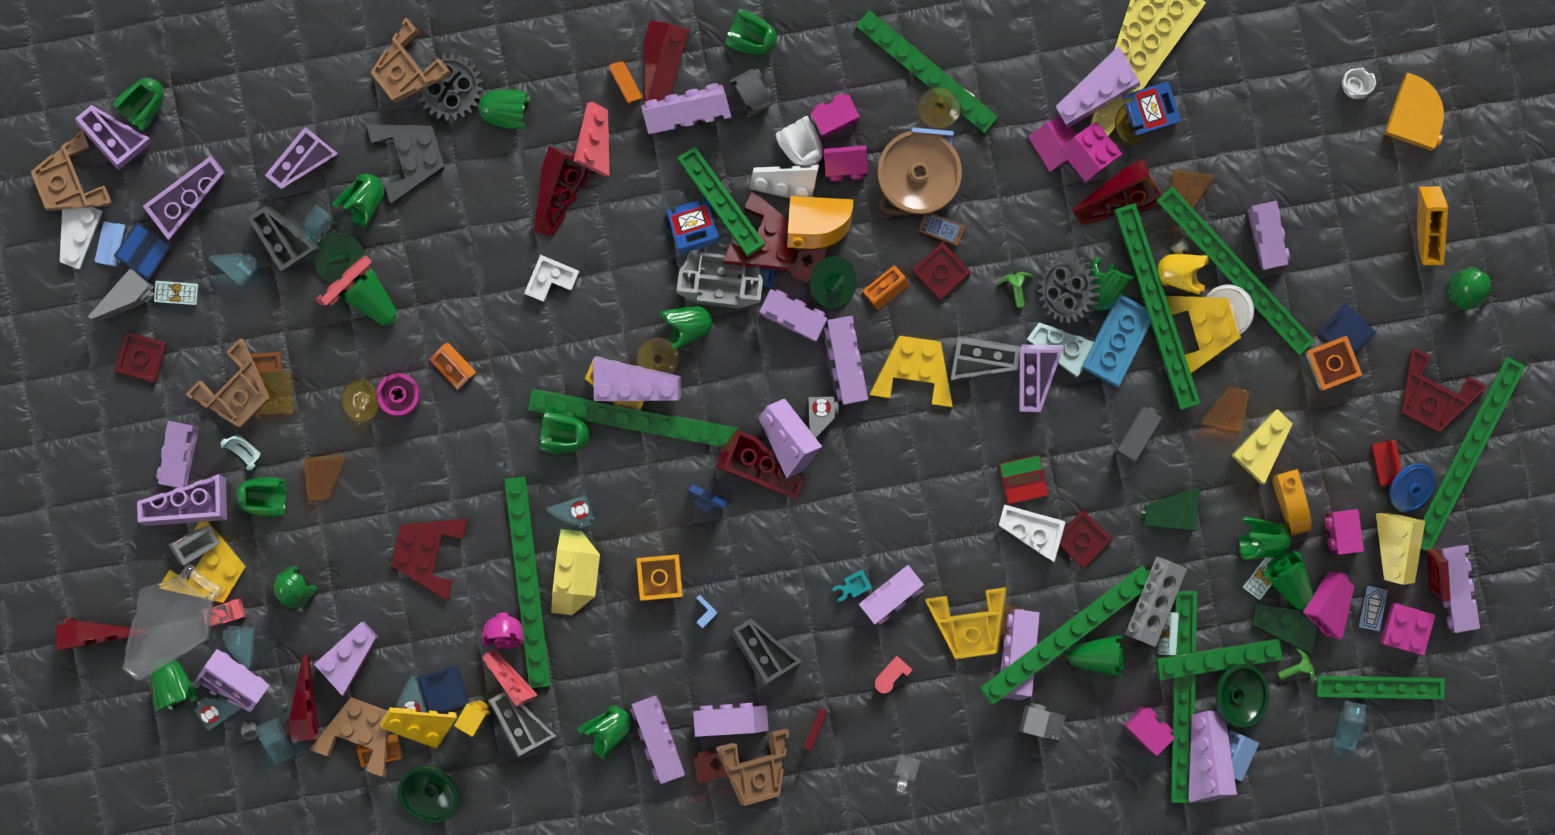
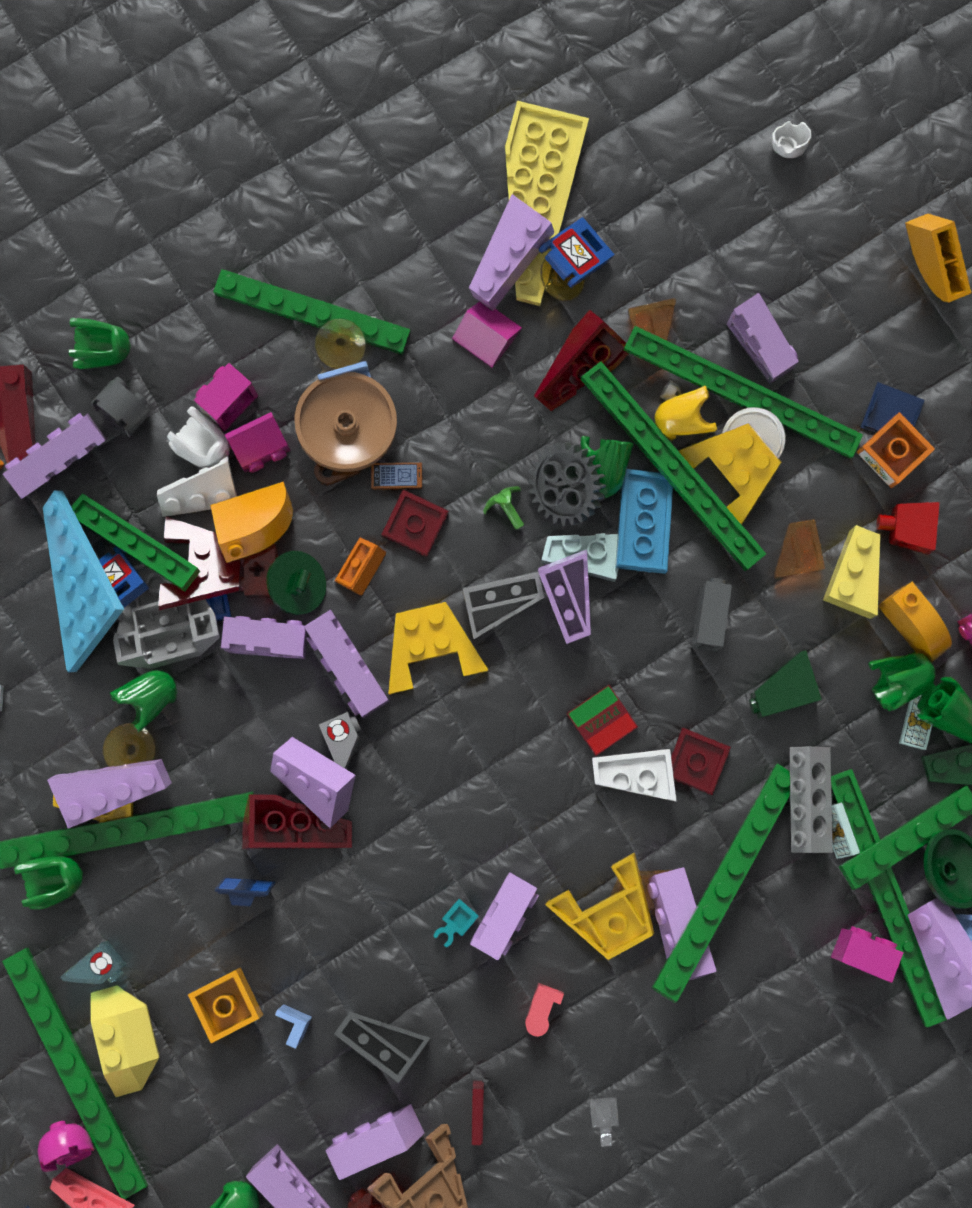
camera: 25 degrees left, 5 degrees down
light grey wedge [1019,702,1066,740] -> none
dark pink brick [1059,122,1122,182] -> none
green cone [1066,635,1125,678] -> none
light orange brick [1384,73,1444,151] -> none
none -> medium azure wing [43,490,124,673]
none -> red torso [876,502,940,554]

